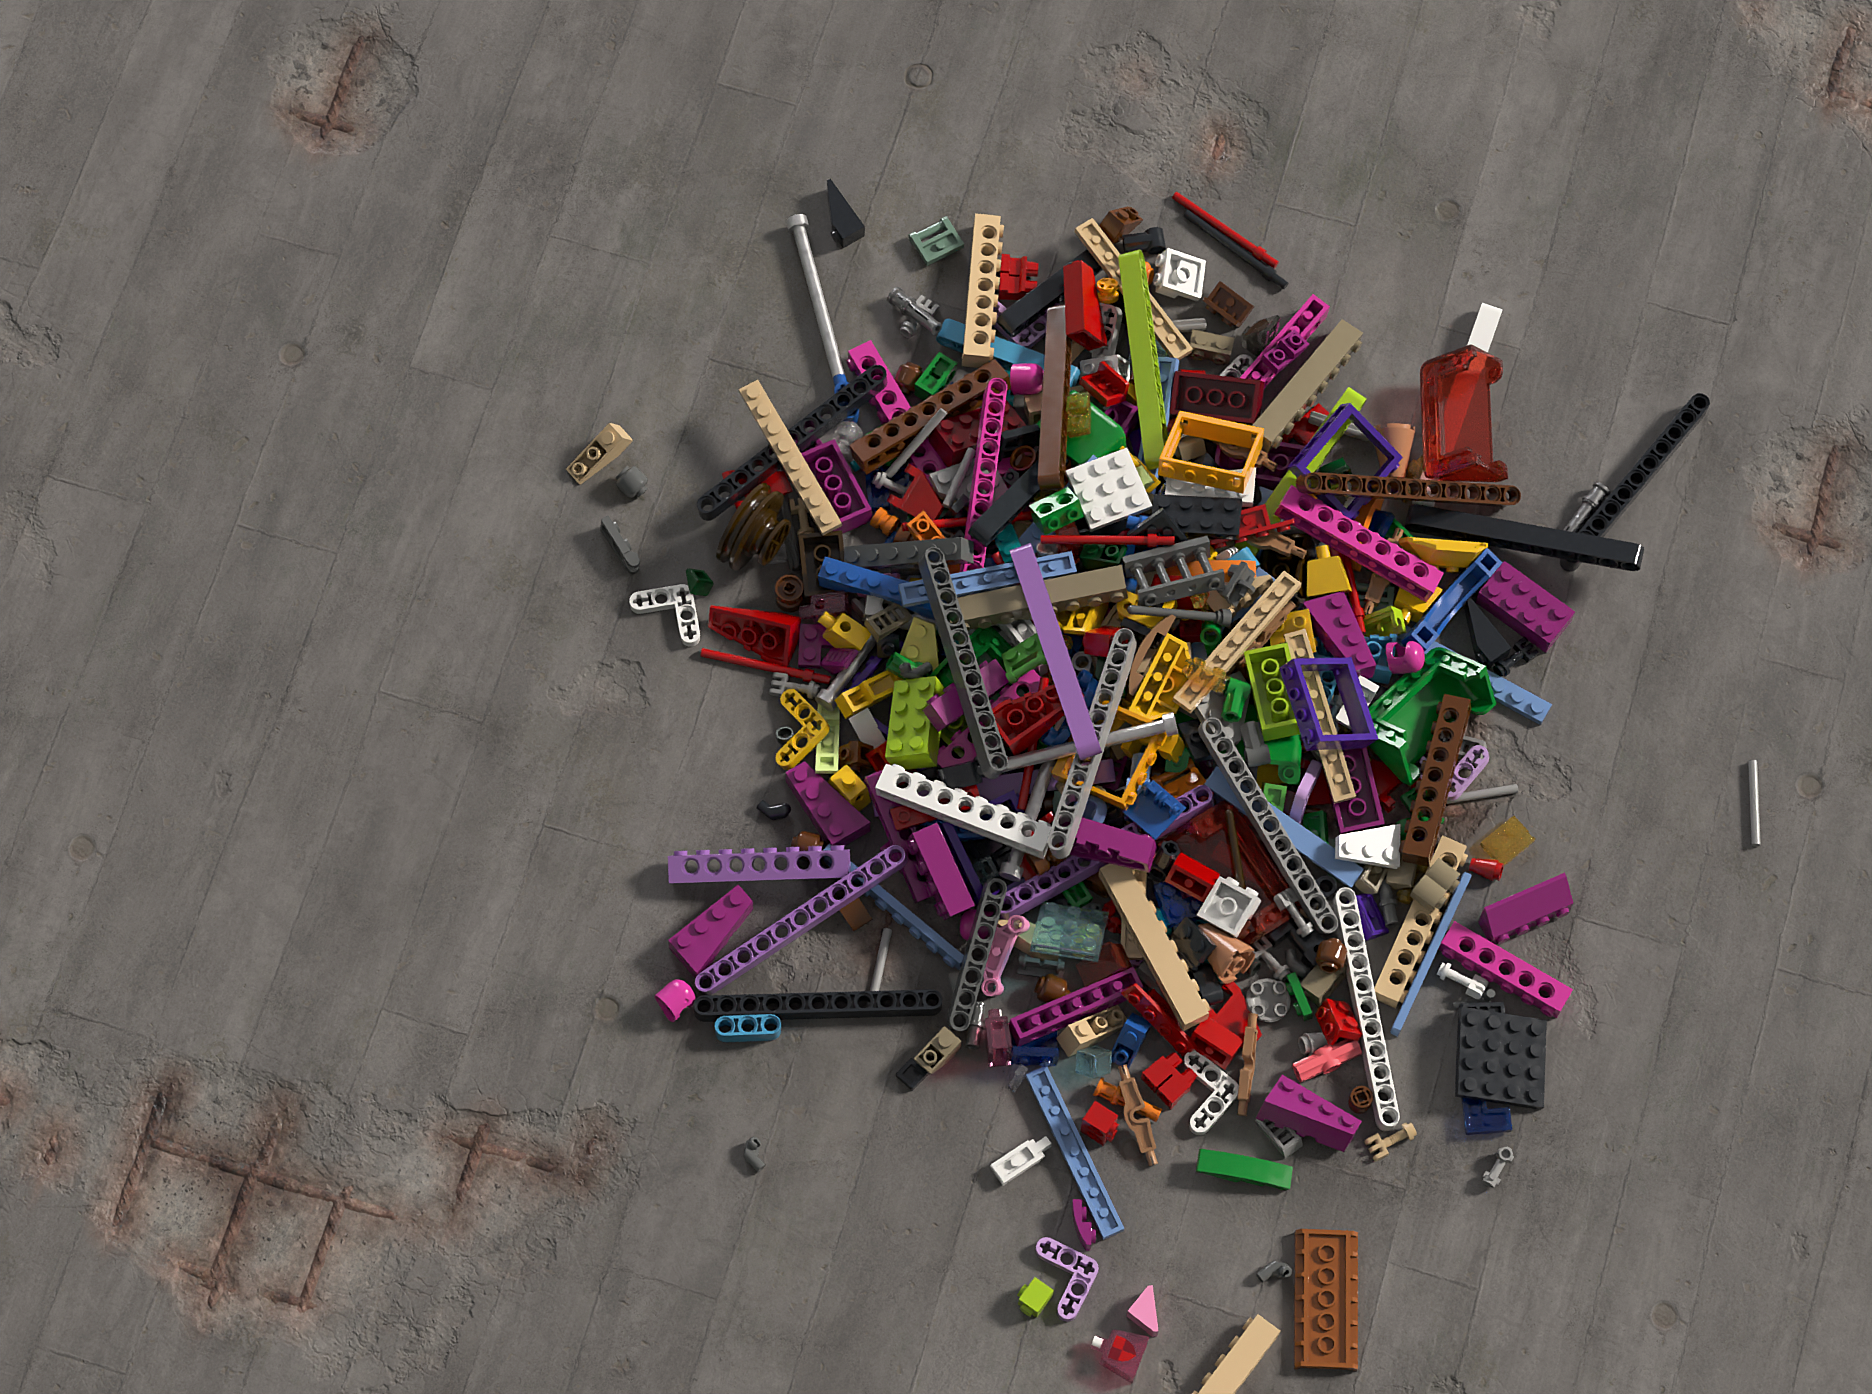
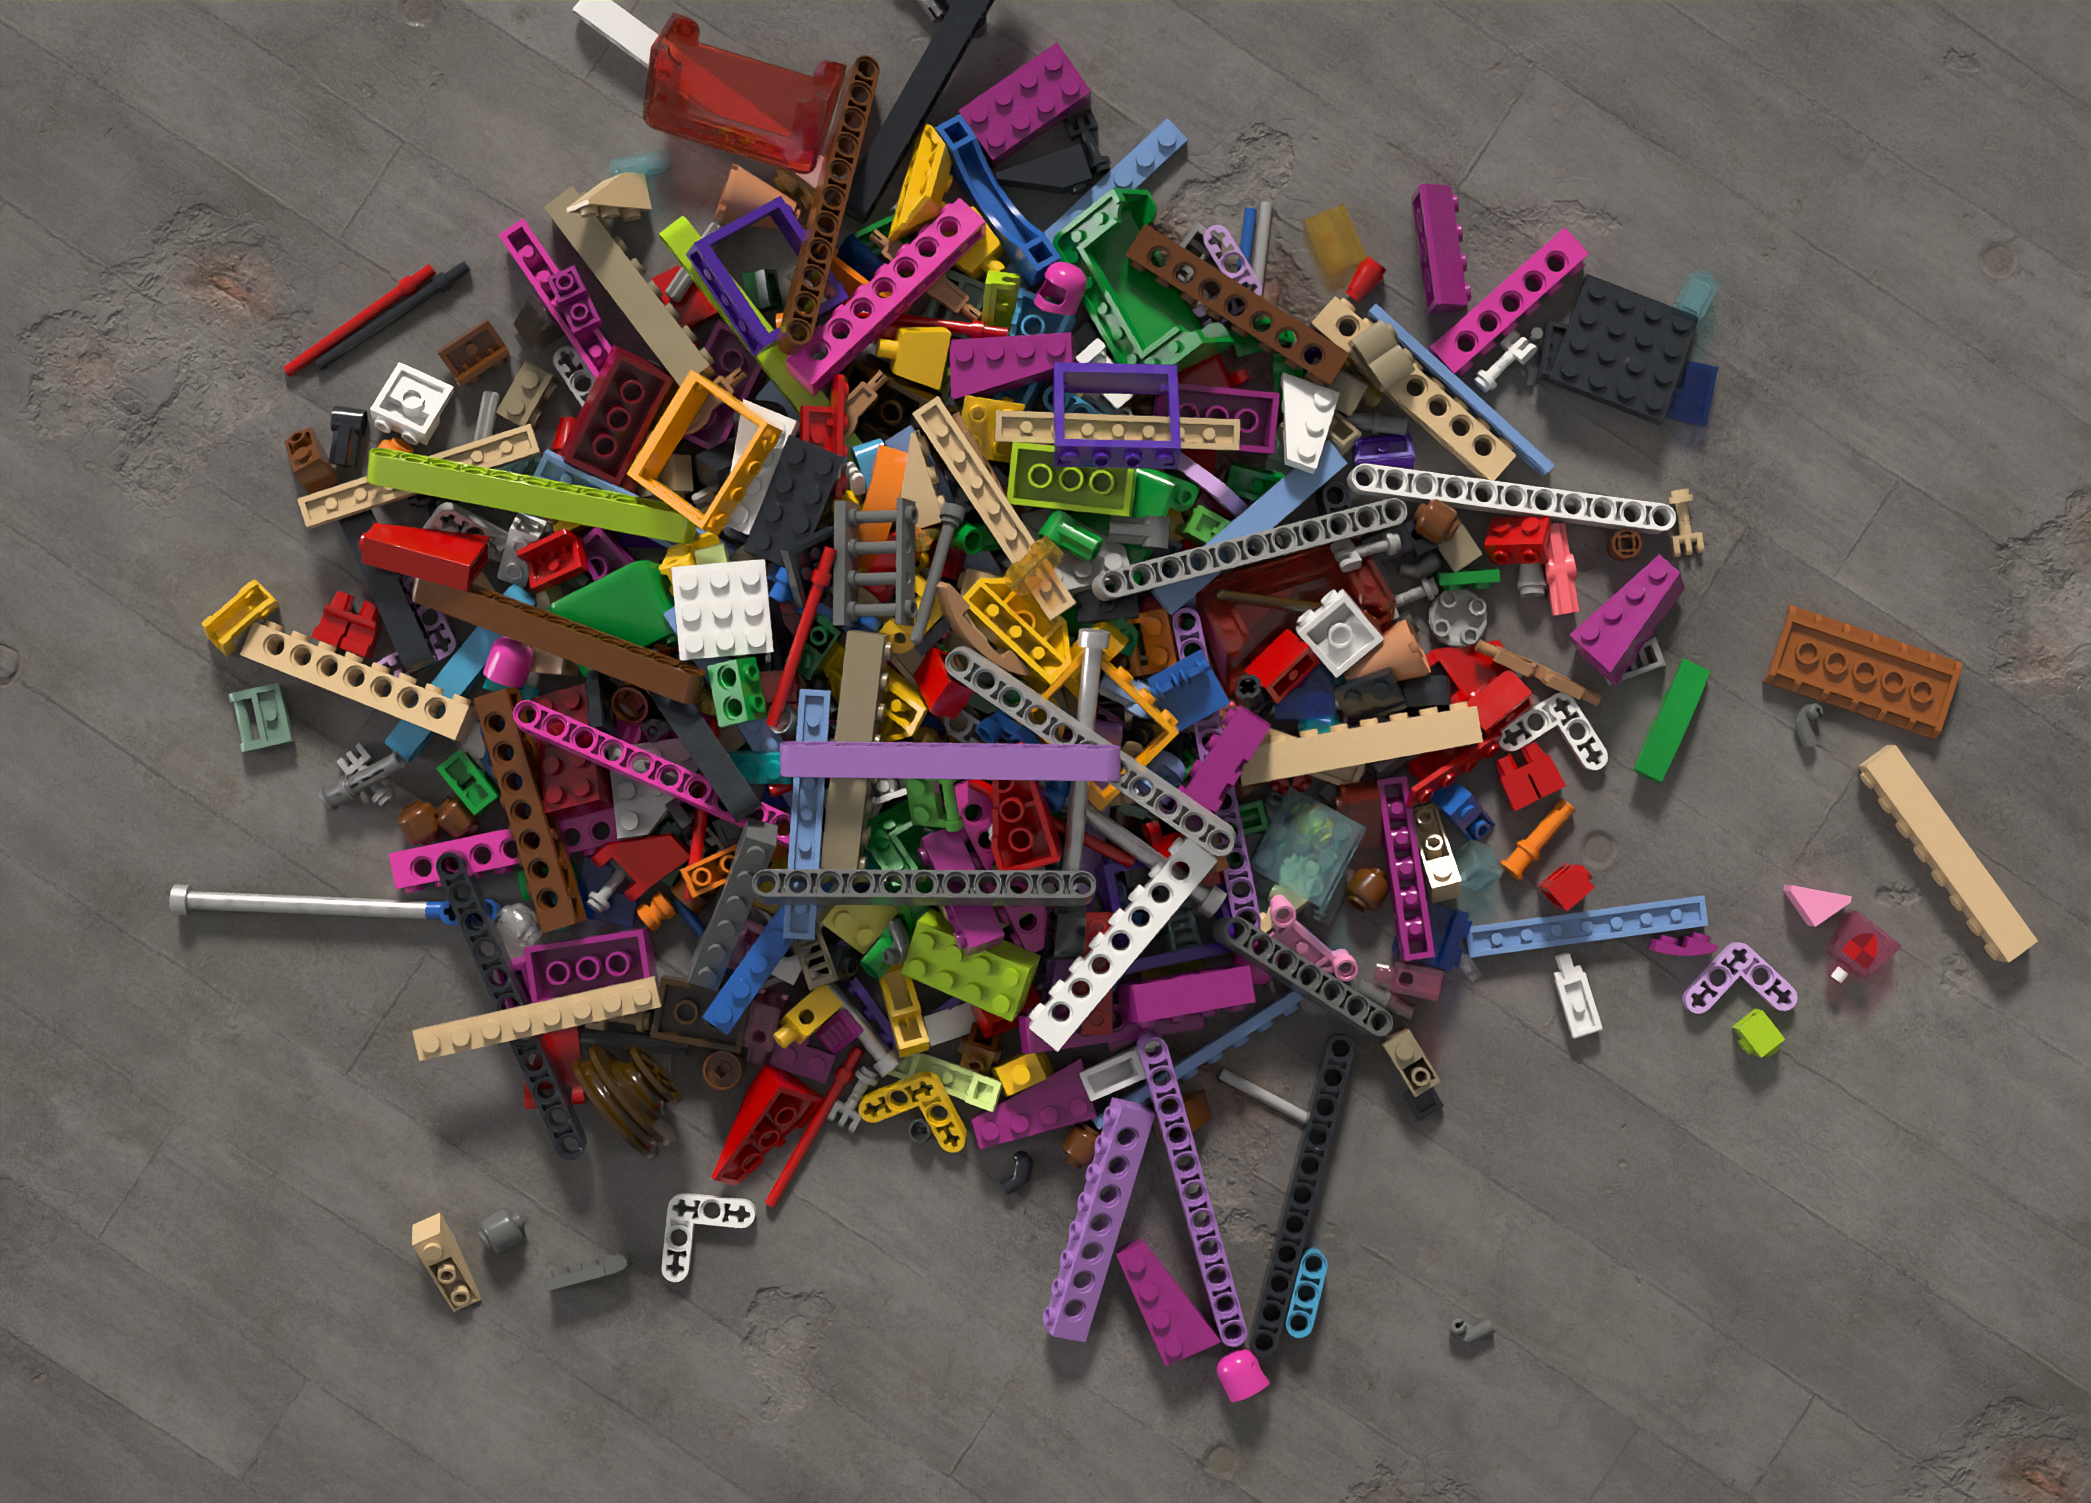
camera: 70 degrees left, 20 degrees up
dark green slope [686,568,714,596] -> none
black slope [827,179,865,248] -> none
light grey bar [885,408,947,478] -> none
light grey bar [942,448,976,509] -> none
clear yellow slope [1066,391,1091,438] -> none
light orange wheel [1097,278,1119,304] -> none
medium nougat piece [1118,1064,1158,1166] -> none
dark grey hips [1217,561,1256,607] -> none
light grey bar [1482,1146,1514,1188] -> none
none -> yellow piece [201,580,279,657]
none -> reddish brown head [397,800,441,846]
none -> tan slope [566,172,652,221]
none -> clear light blue slope [609,149,673,177]
none -> white slope [1079,1041,1161,1101]
none -> blue bar [1237,208,1257,288]
none -> clear light blue brick [1672,270,1720,320]

